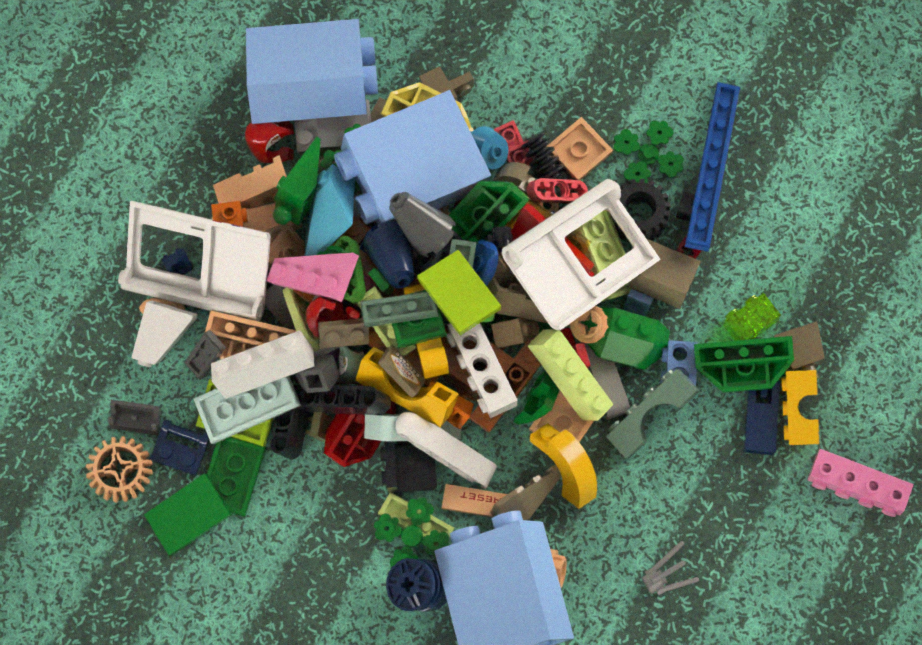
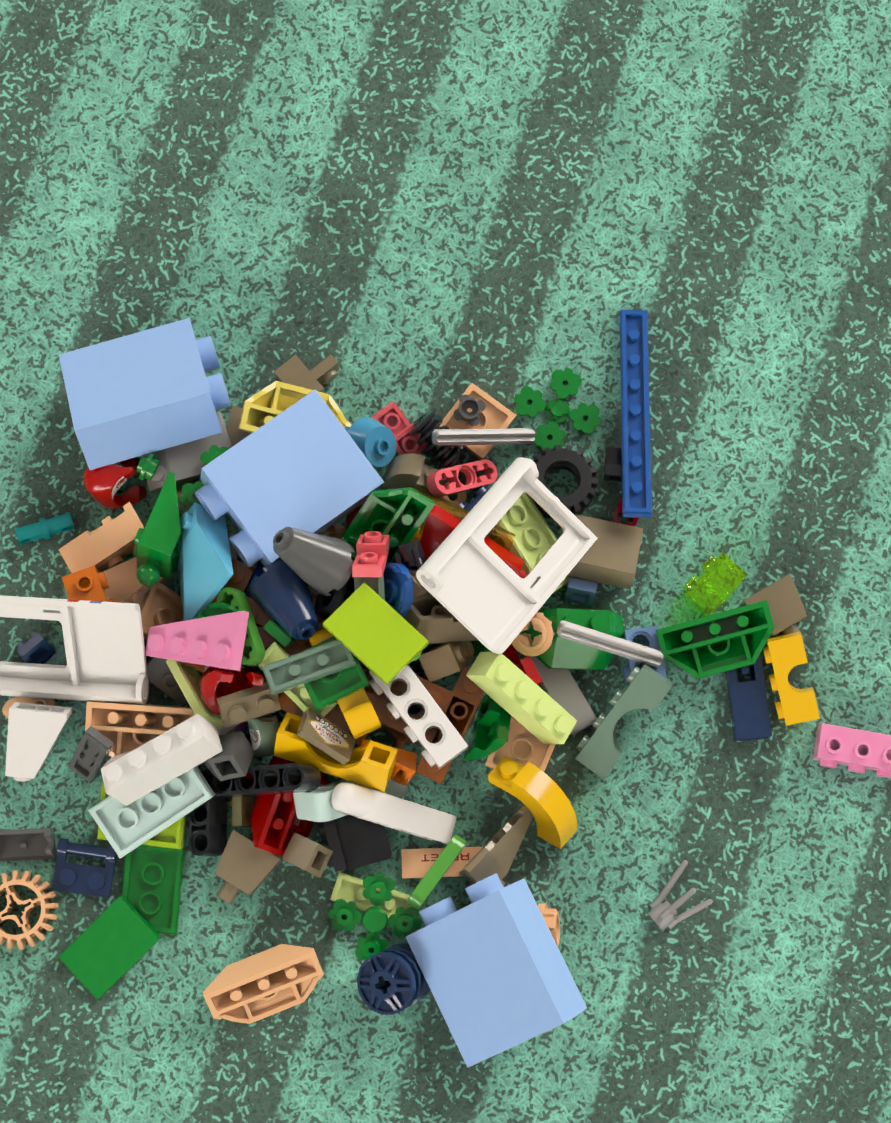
camera: 15 degrees left, 5 degrees up
none -> teal pin [15,512,75,545]
none -> green plate [136,453,160,481]
none -> light nougat wedge [203,944,324,1024]
none -> dark tan torso [215,830,282,904]
none -> dark tan brick [281,832,333,878]
none -> coral slope [352,531,390,577]
none -> bright green beam [406,834,467,910]
none -> light grey axle [432,428,535,446]
none -> dark grey plate [454,394,486,426]
none -> light grey axle [556,620,664,667]

